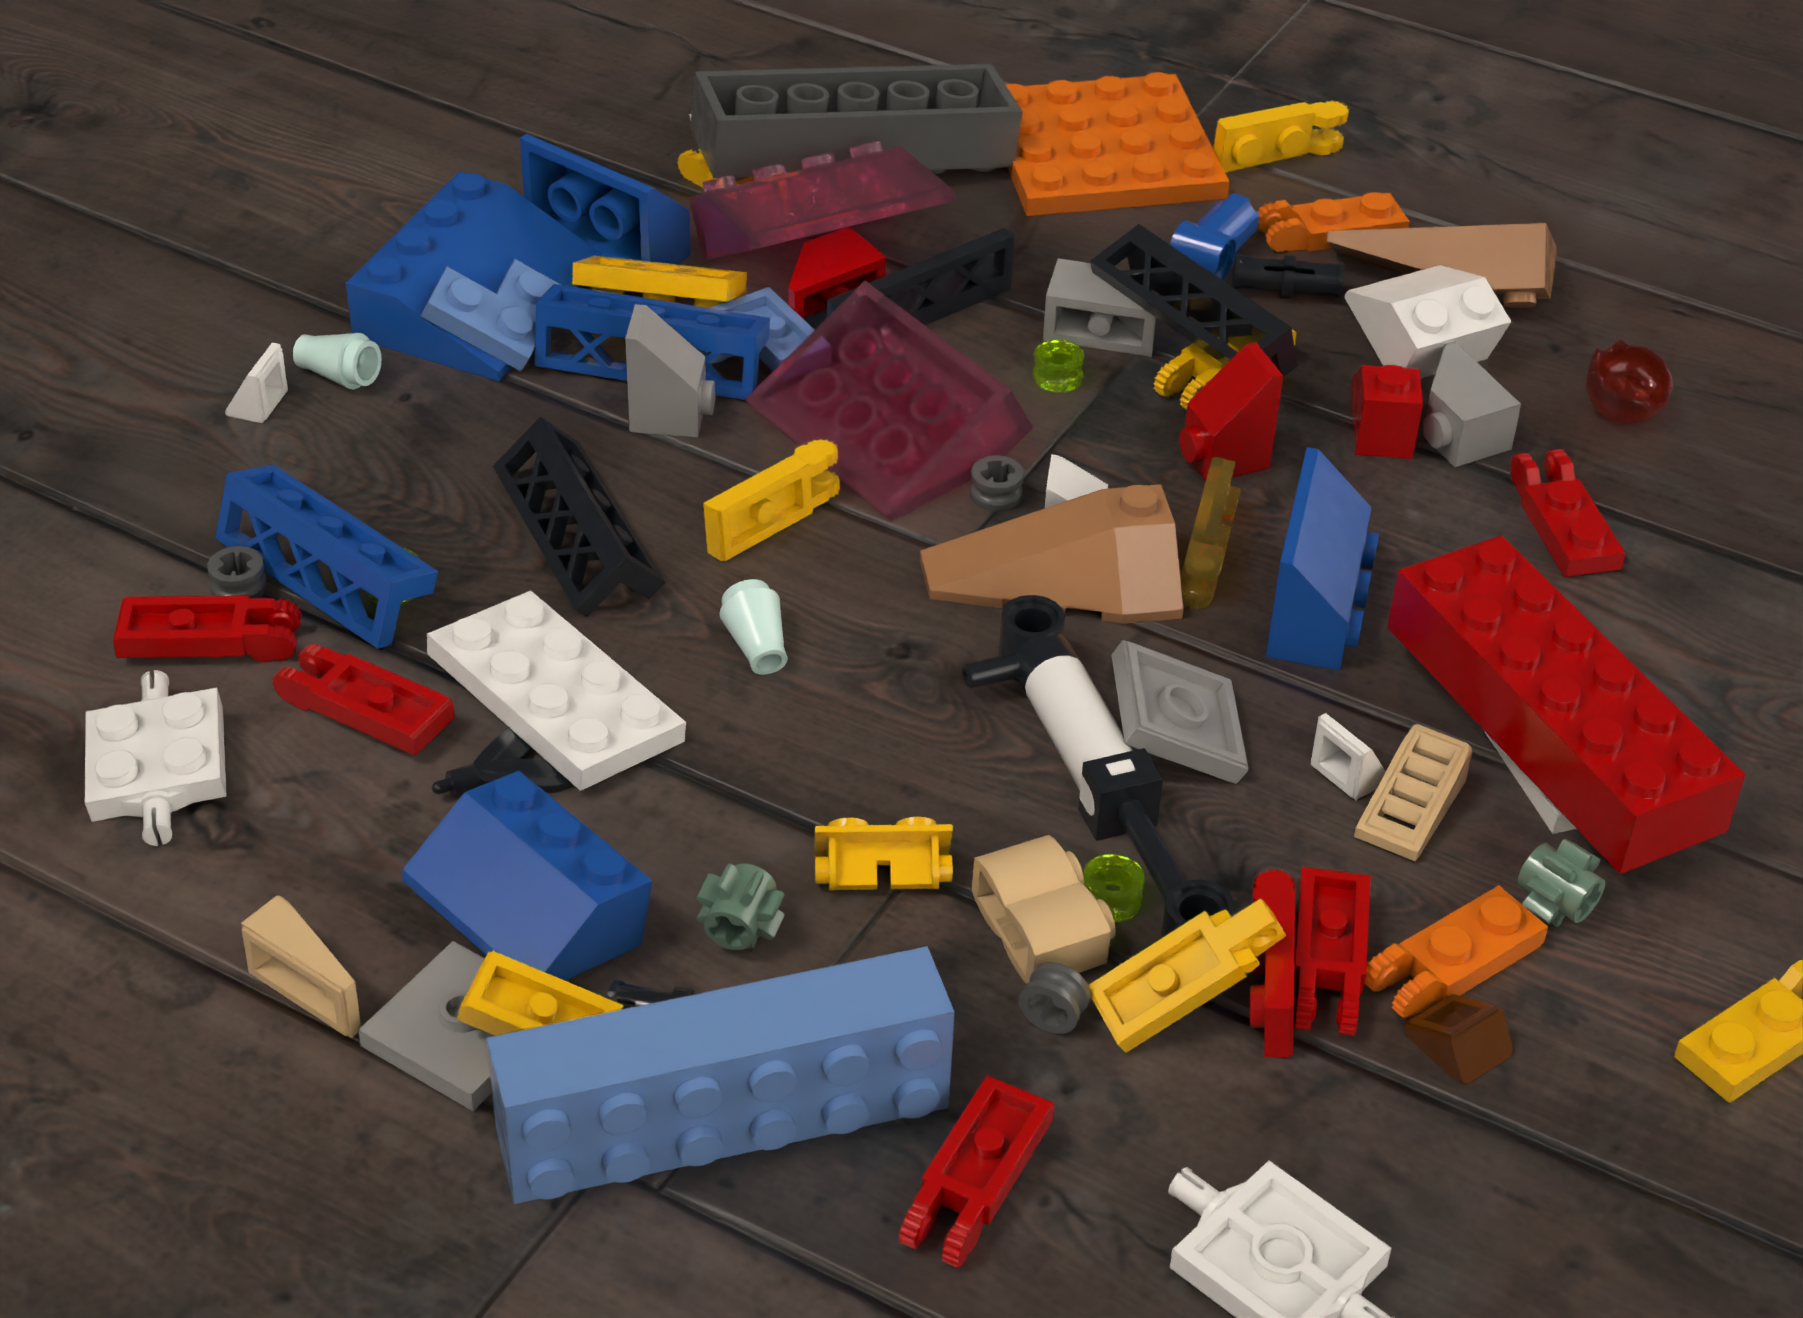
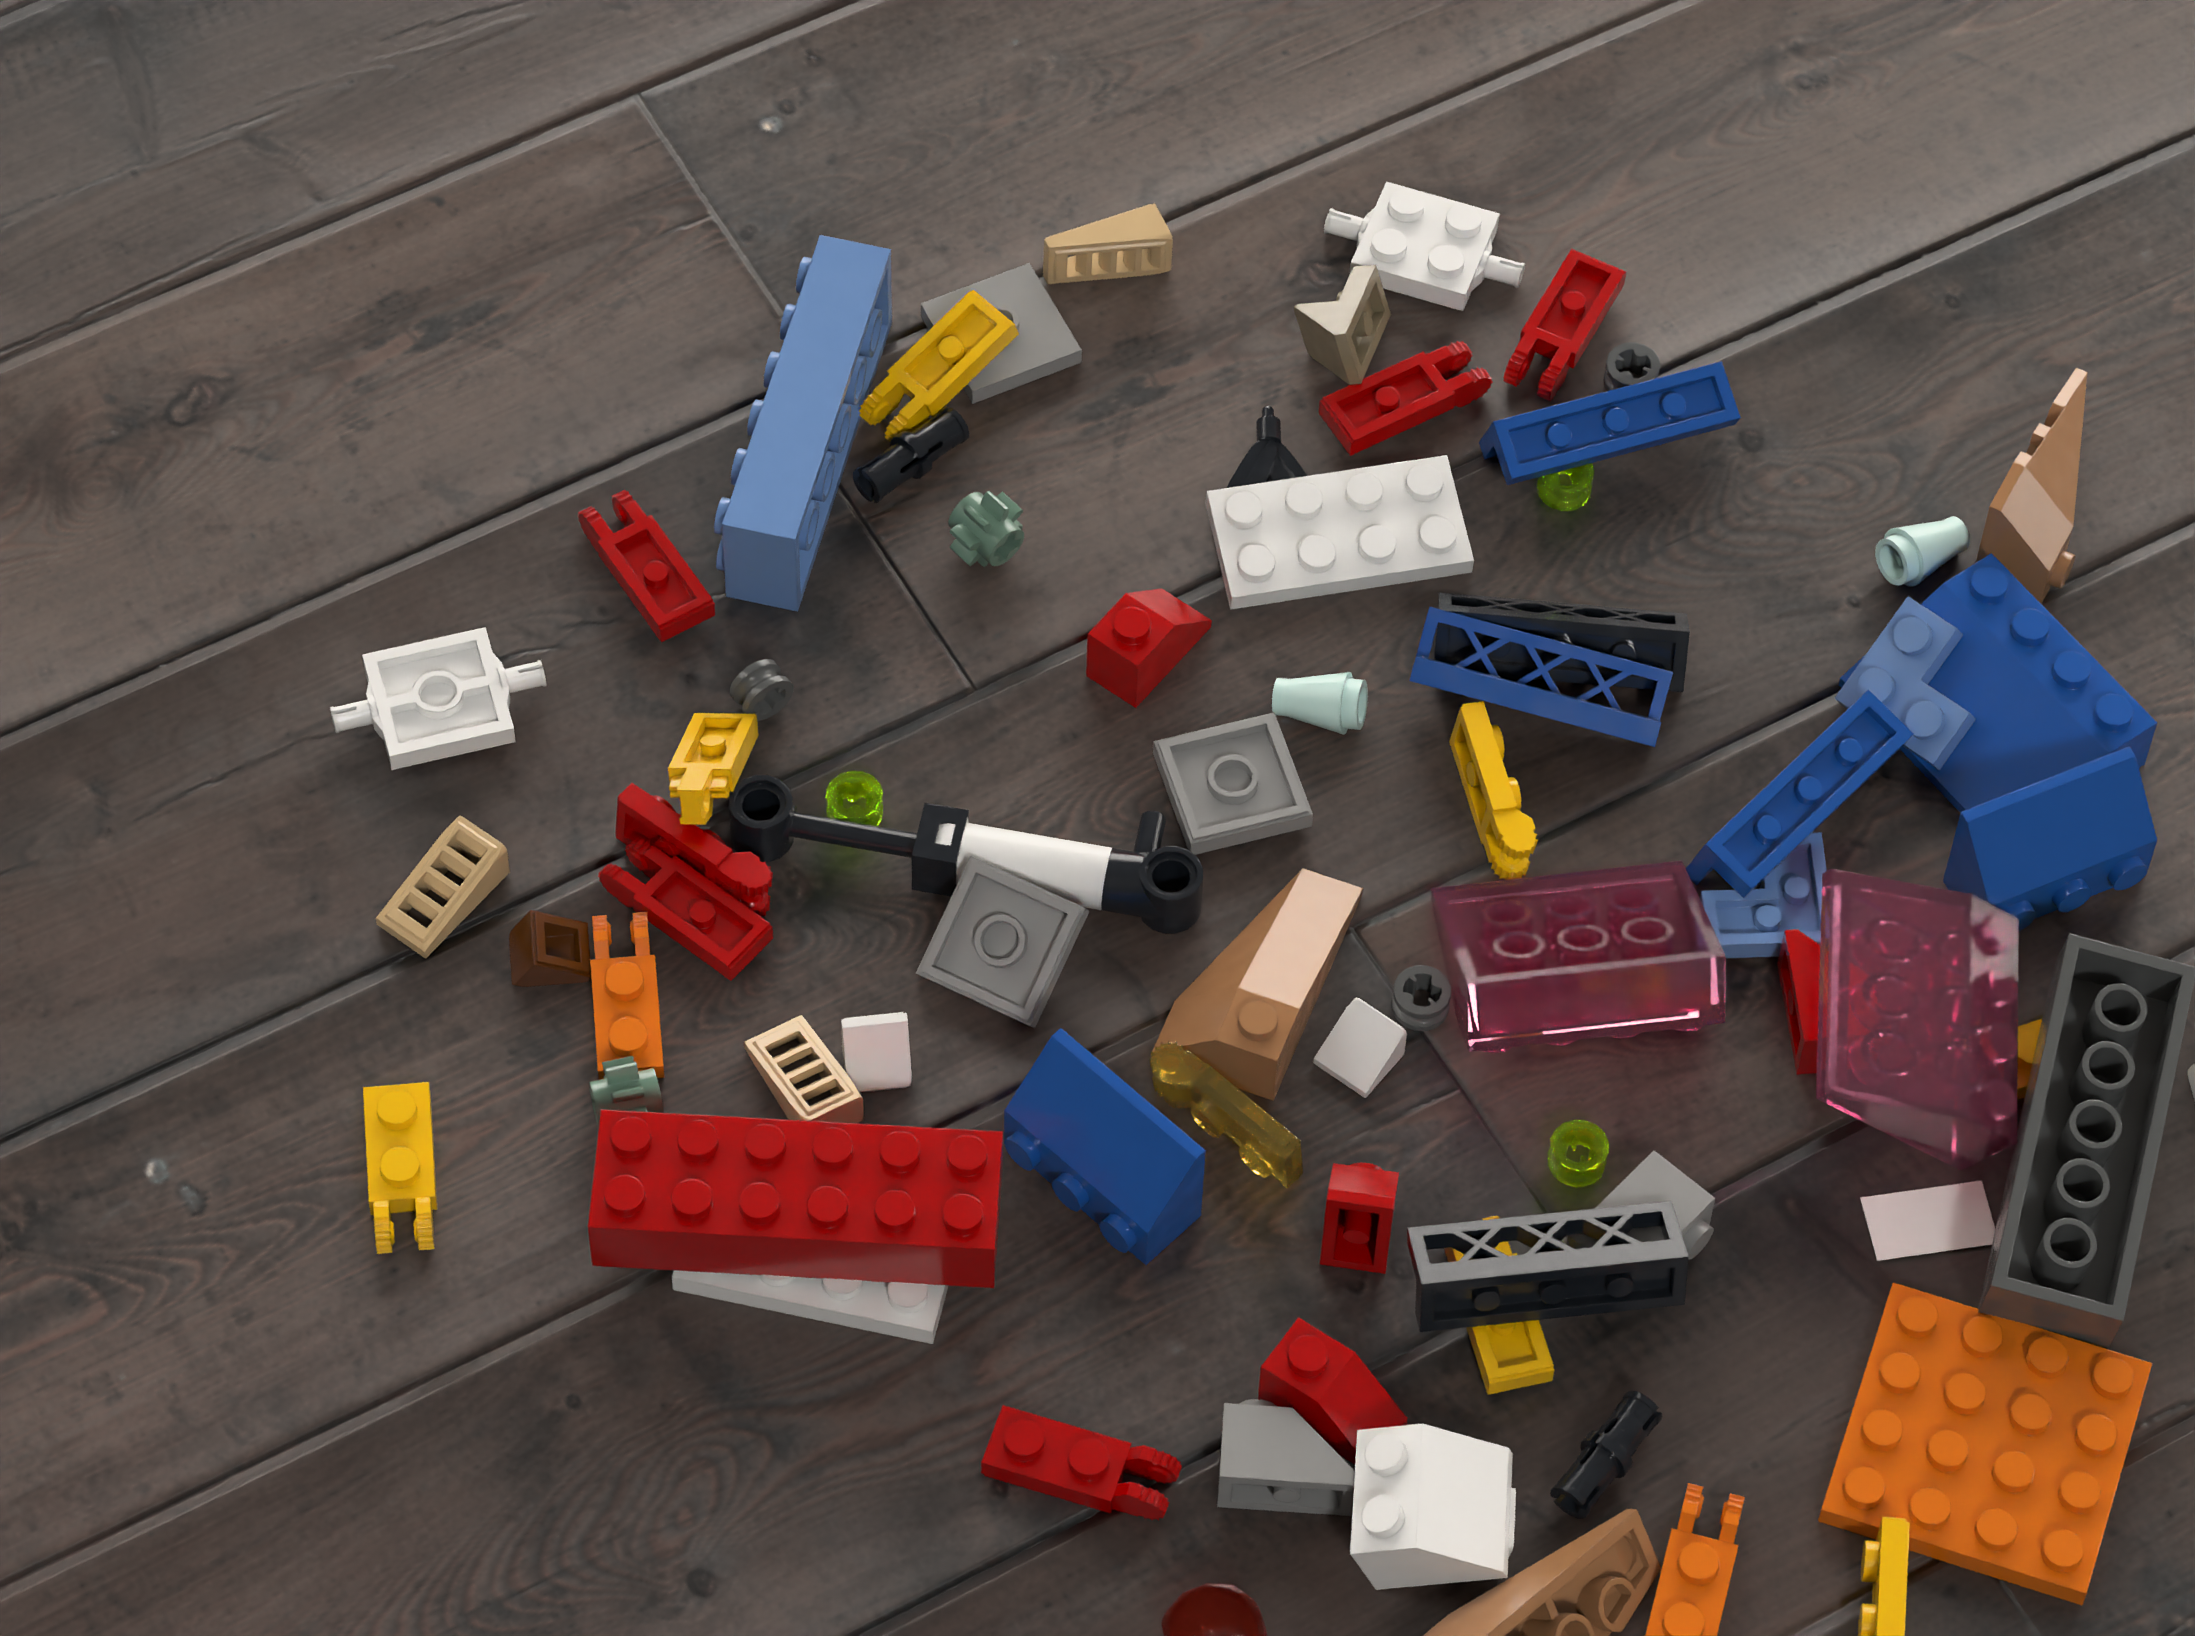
camera: 120 degrees right, 15 degrees up
white slope [225,342,288,423] -> none
blue slope [402,771,652,981] -> none
yellow plate [572,256,747,308] -> none
light grey slope [625,304,716,437] -> none
black fence [804,228,1014,363] -> none
yellow hinge [814,817,953,891] -> none
tan brick [972,835,1115,984] -> none
blue piece [1170,193,1260,280] -> none
none -> tan slope [376,816,510,959]
none -> red slope [1086,588,1212,708]
none -> light grey plate [1153,712,1313,855]
none -> dark tan slope [1294,265,1391,385]
none -> blue fence [1409,606,1673,747]
none -> white sticker [1860,1180,1996,1261]
none -> medium nougat wedge [1975,368,2087,604]

